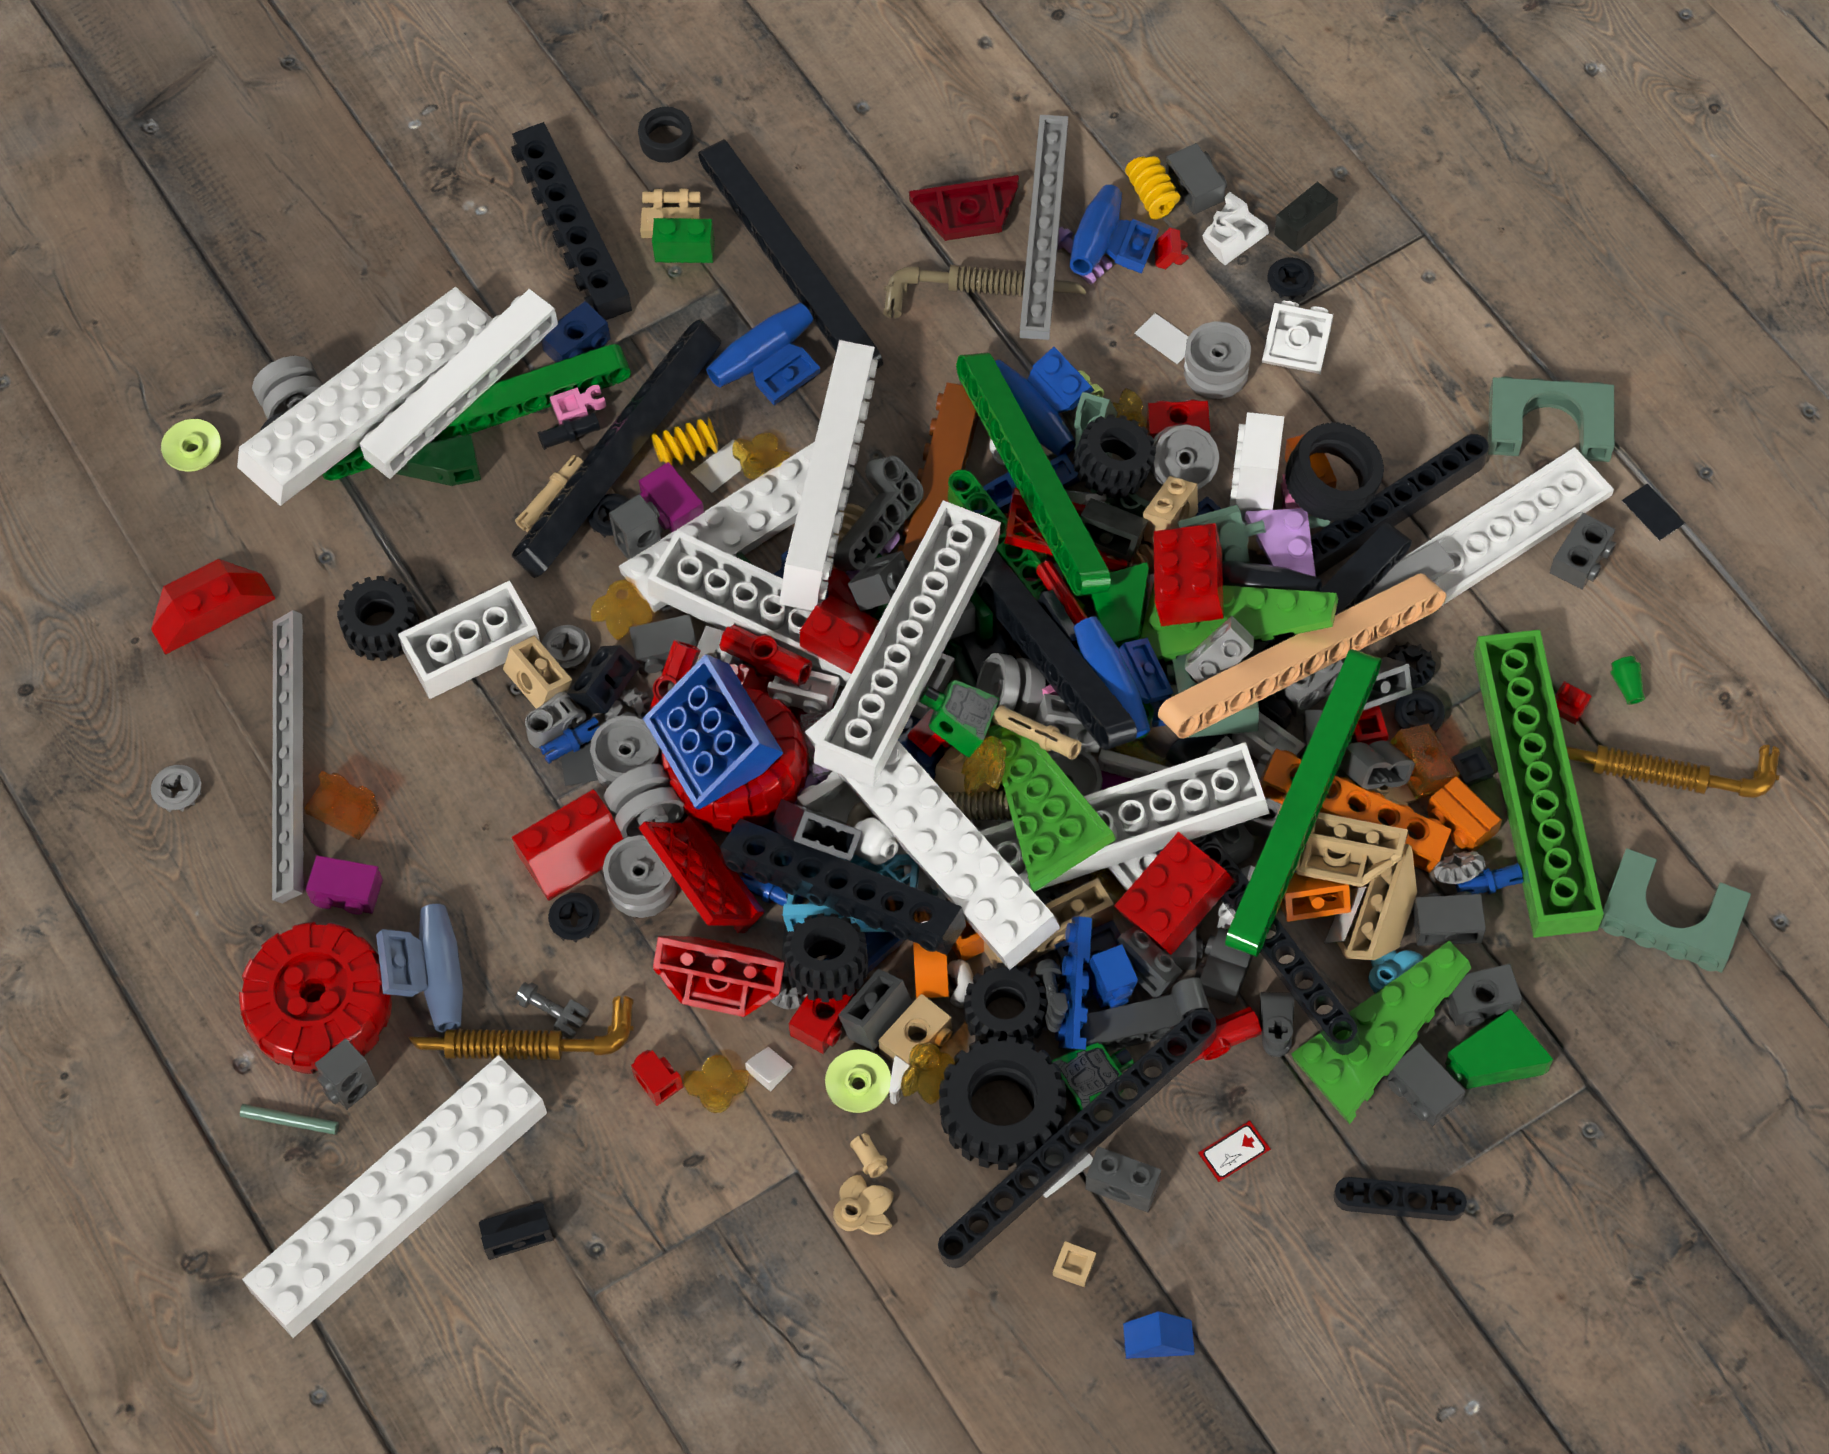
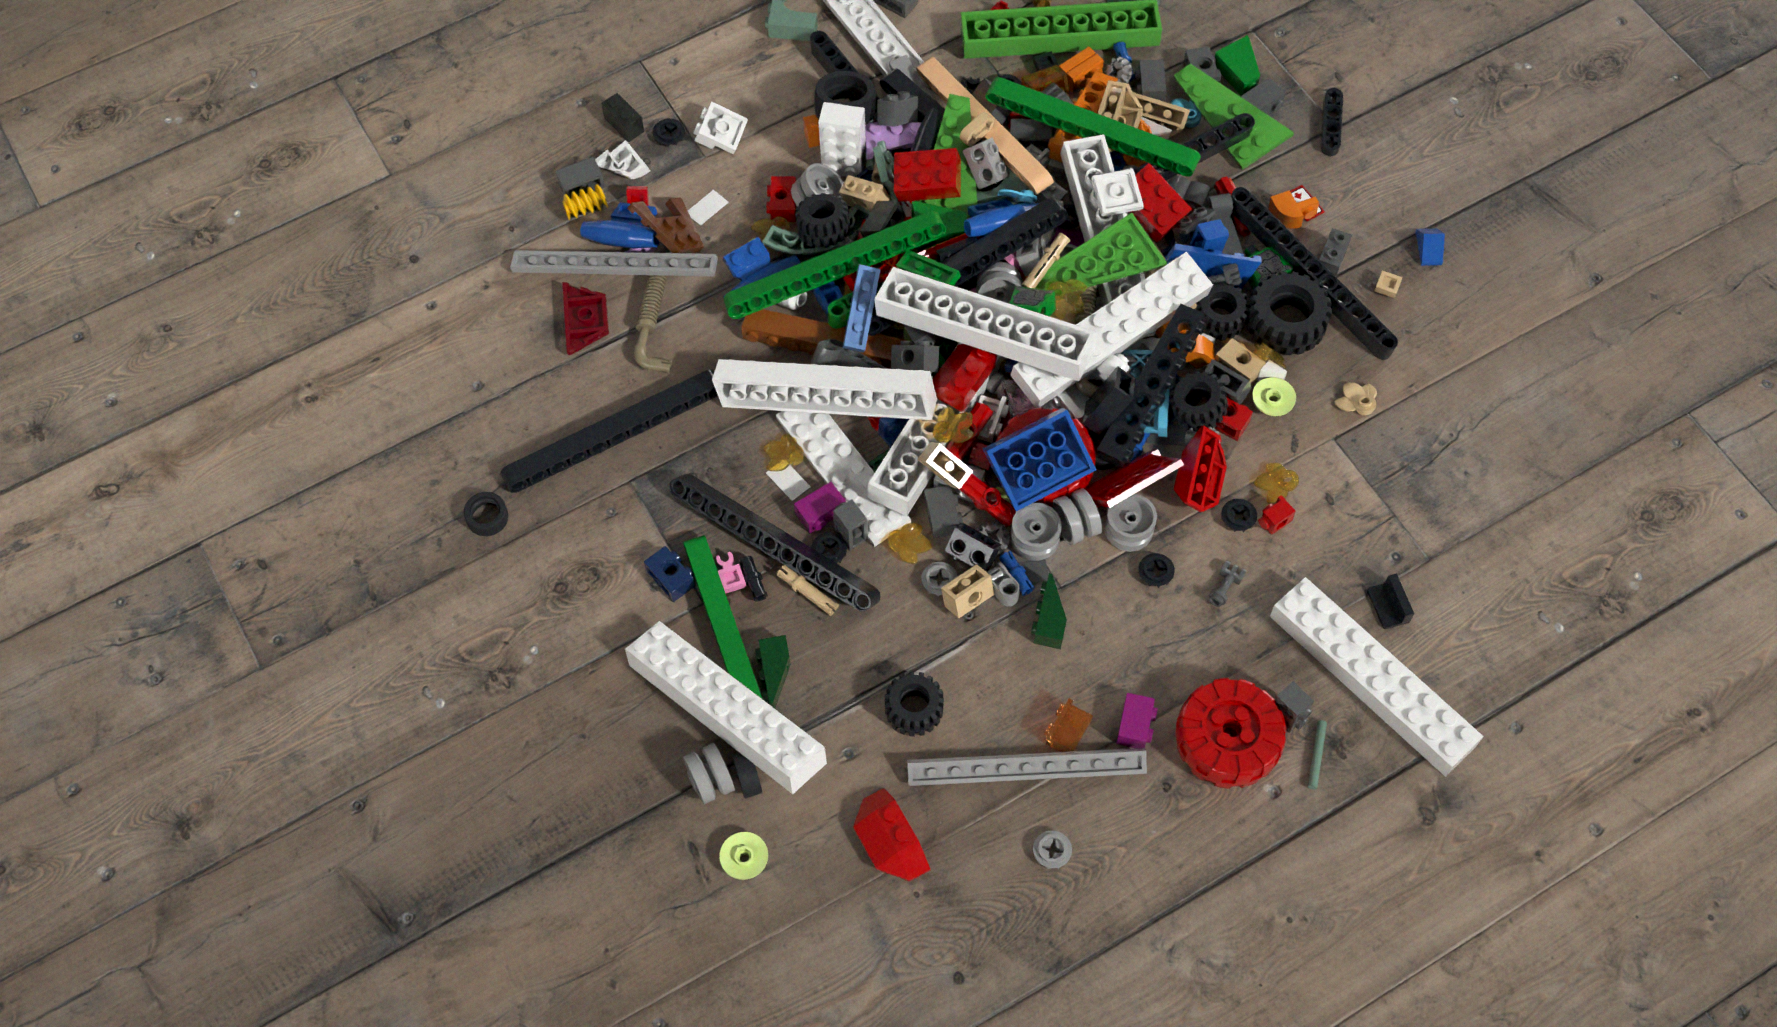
camera: 90 degrees left, 0 degrees up
white brick [359,289,558,479] -> none
sand blue plate [376,904,463,1032] -> none
white brick [398,580,540,699] -> none
pearl gold piece [408,996,634,1060] -> none
black brick [510,122,632,320] -> none
red slope [512,789,624,901] -> none
tan plate [640,189,701,238] -> none
yellow piece [651,417,718,466] -> none
green brick [652,218,715,263] -> none
blue plate [706,303,820,406] -> none
white slope [745,1046,793,1092] -> none
tan pin [850,1133,888,1178] -> none
light grey wheel [1184,321,1251,399] -> none
dark grey piece [1260,992,1294,1057] -> none
none -> reddish brown wing [627,197,704,253]
none -> medium blue plate [843,264,880,353]
none -> dark grey brick [878,91,918,127]
none -> green plate [896,250,961,286]
none -> tan brick [917,442,973,489]
none -> clear yellow plate [933,406,973,443]
none -> tan beam [960,112,995,146]
none -> medium azure plate [997,189,1037,204]
none -> dark green slope [1031,573,1067,649]
none -> white tile [1091,168,1144,217]
none -> black gear [1221,499,1257,533]
none -> orange brick [1268,190,1319,229]

